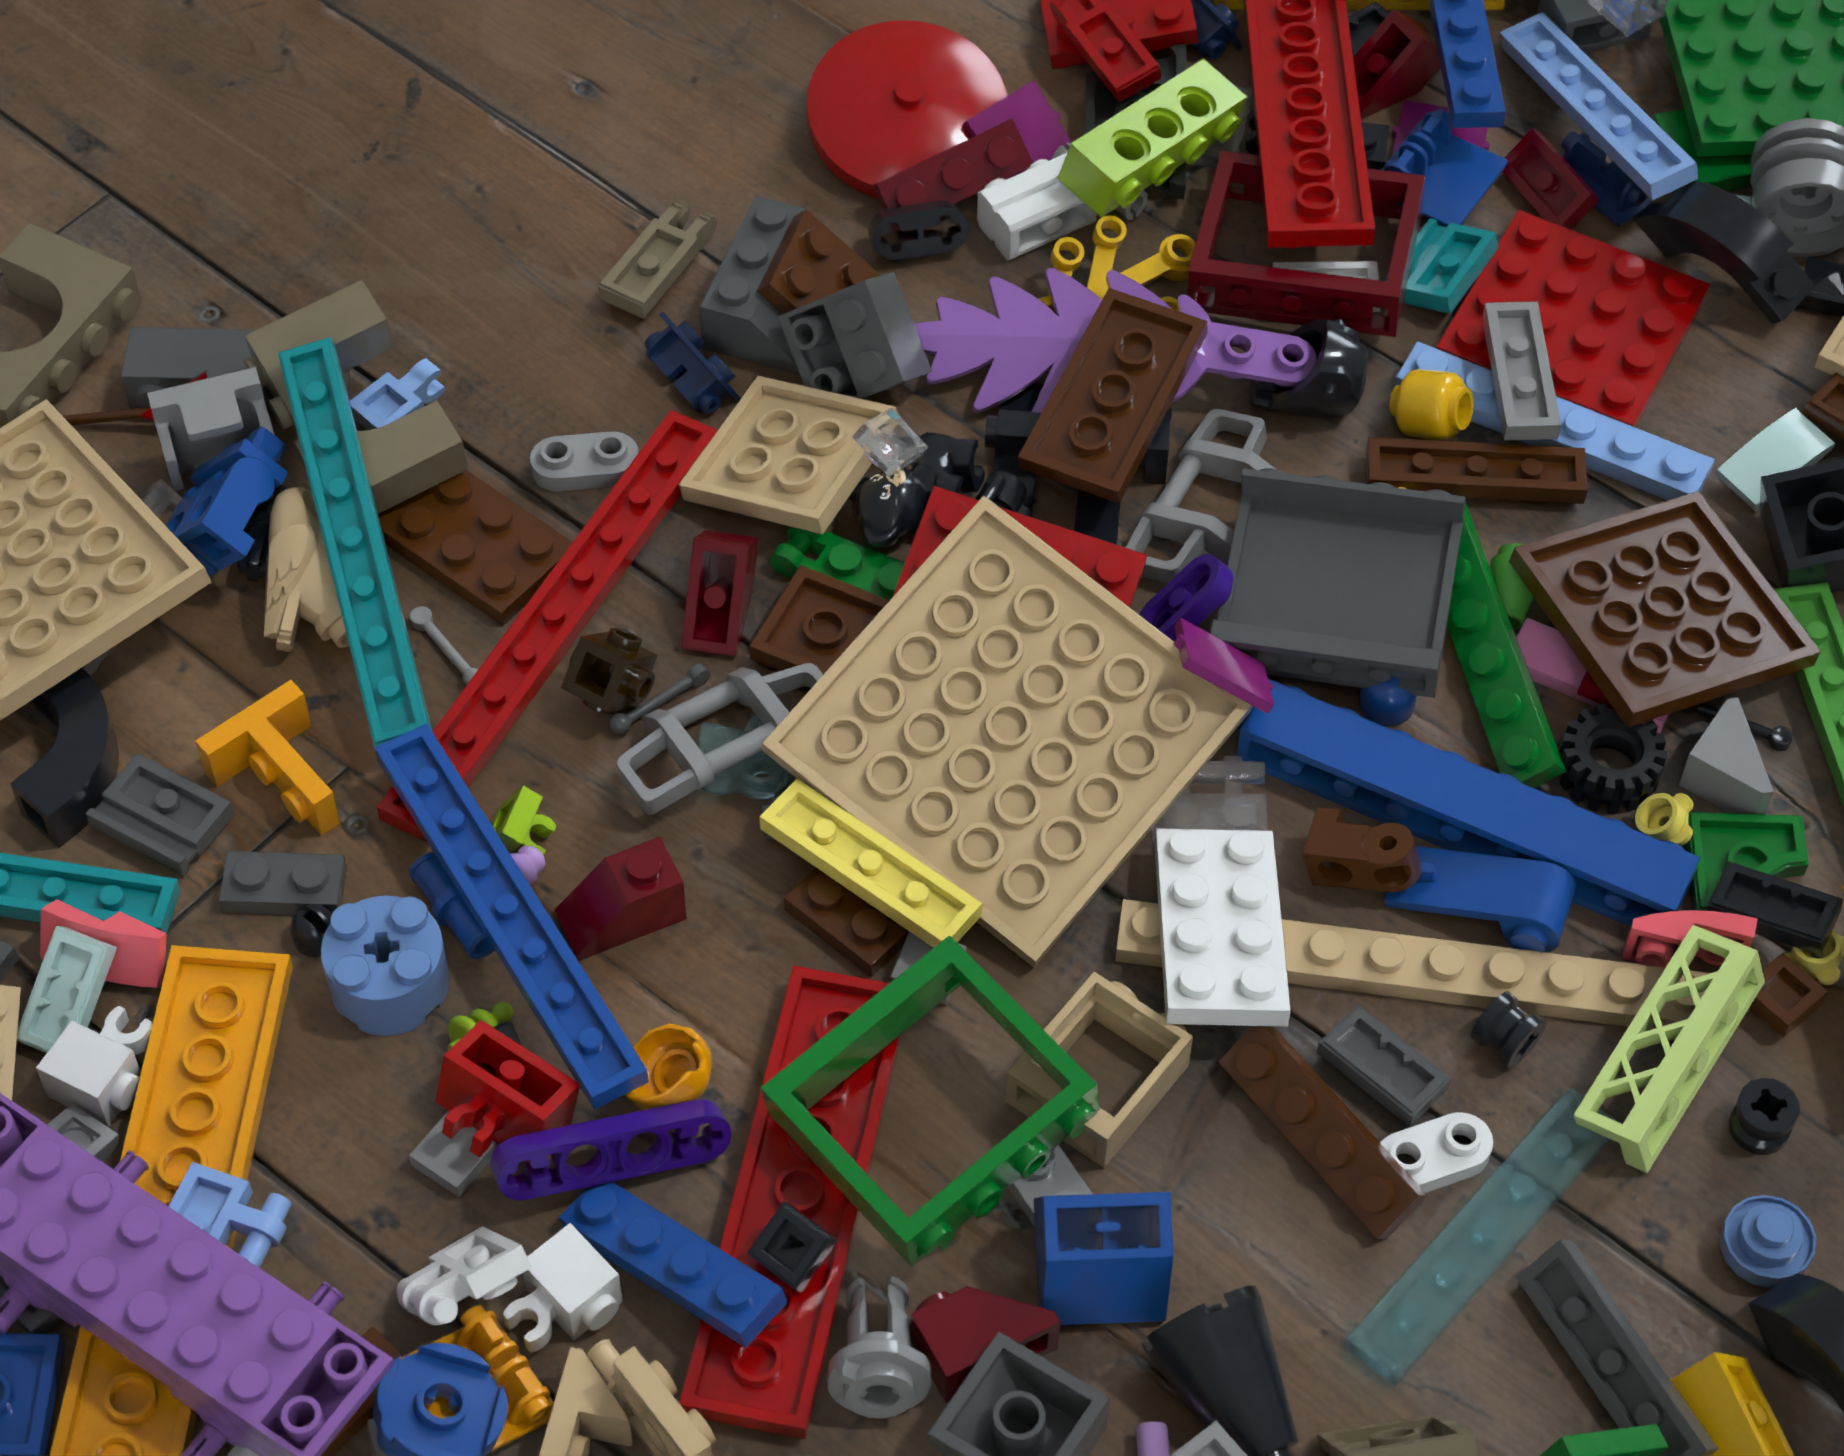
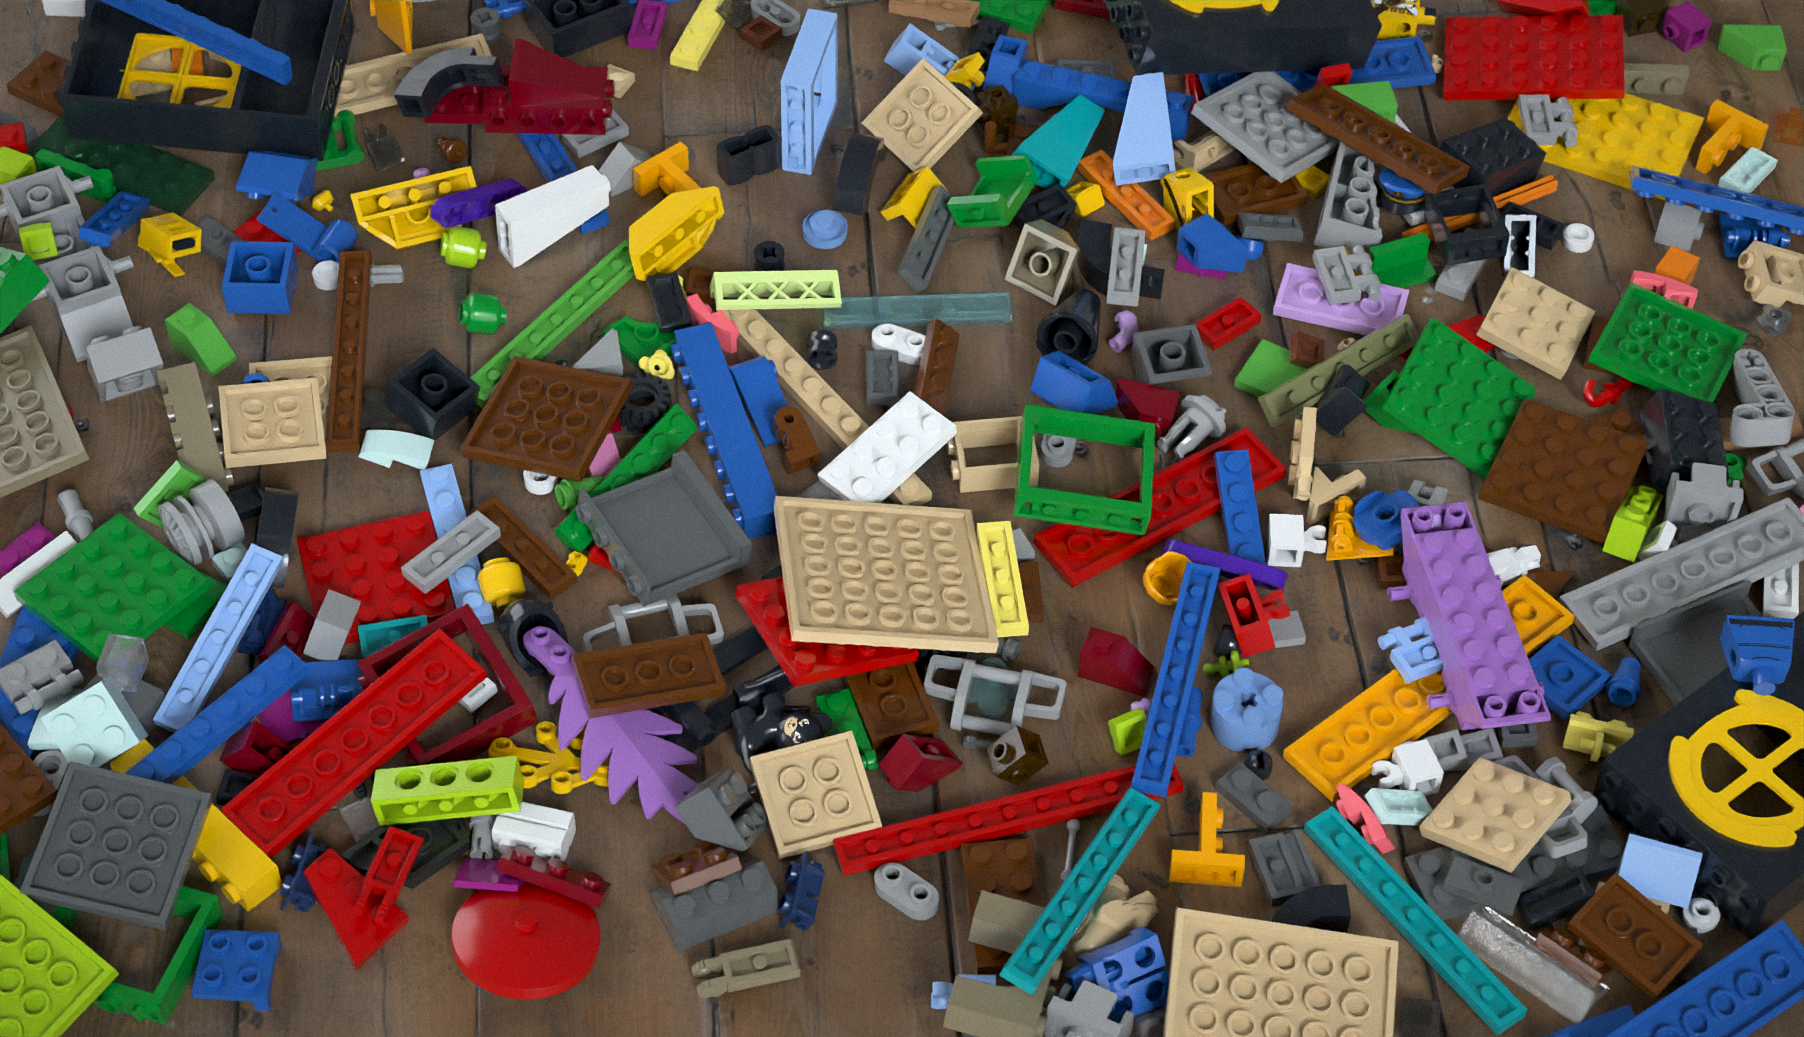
camera: 135 degrees left, 5 degrees down
white plate [396,1226,532,1326] -> none
black tile [747,1201,838,1292] -> none
clear plate [852,408,928,477] -> none
black beam [868,201,969,260] -> none
dark purple plate [1139,554,1233,642] -> none
magenta piece [1173,618,1274,714] -> none
none -> light grey slope [303,589,361,661]

